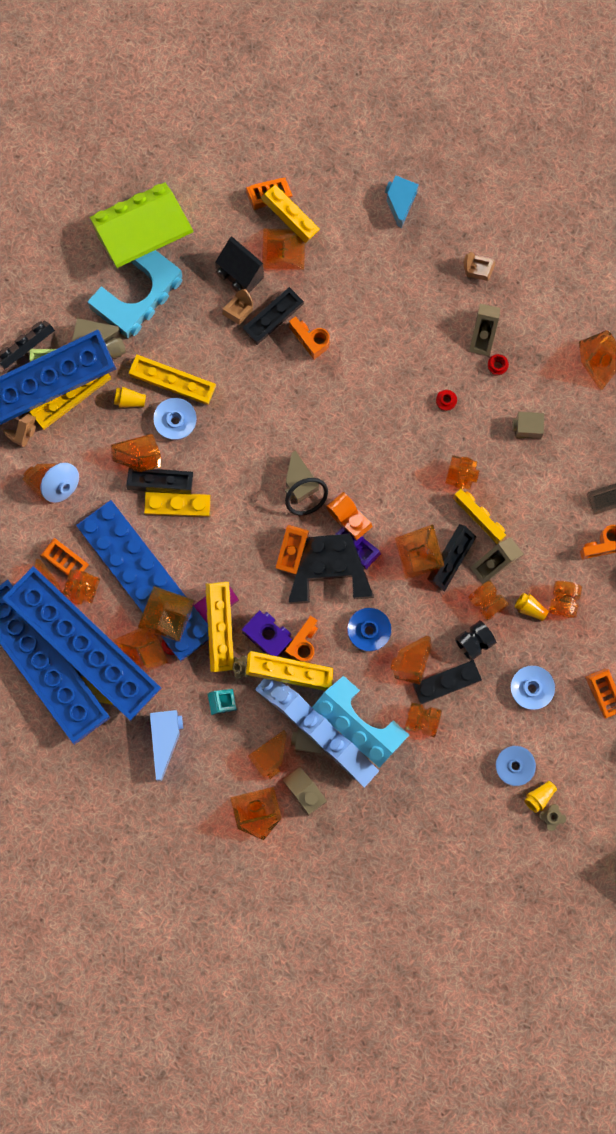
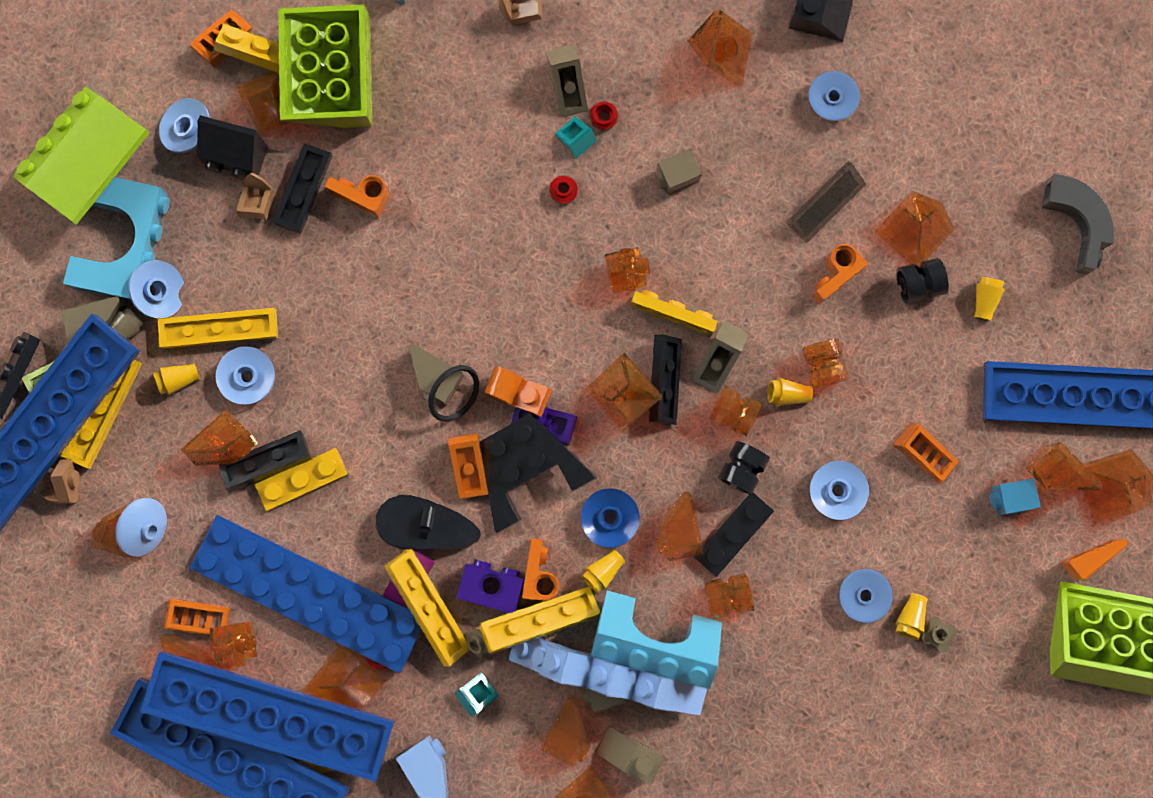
camera: 25 degrees left, 5 degrees up
clear orange slope [138,586,195,642] -> none
none -> light blue dish [129,260,184,318]
none -> light blue dish [159,98,210,153]
none -> lime slope [278,4,373,128]
none -> black shield [376,495,481,551]
none -> teal slope [554,116,597,159]
none -> yellow cone [582,549,625,593]

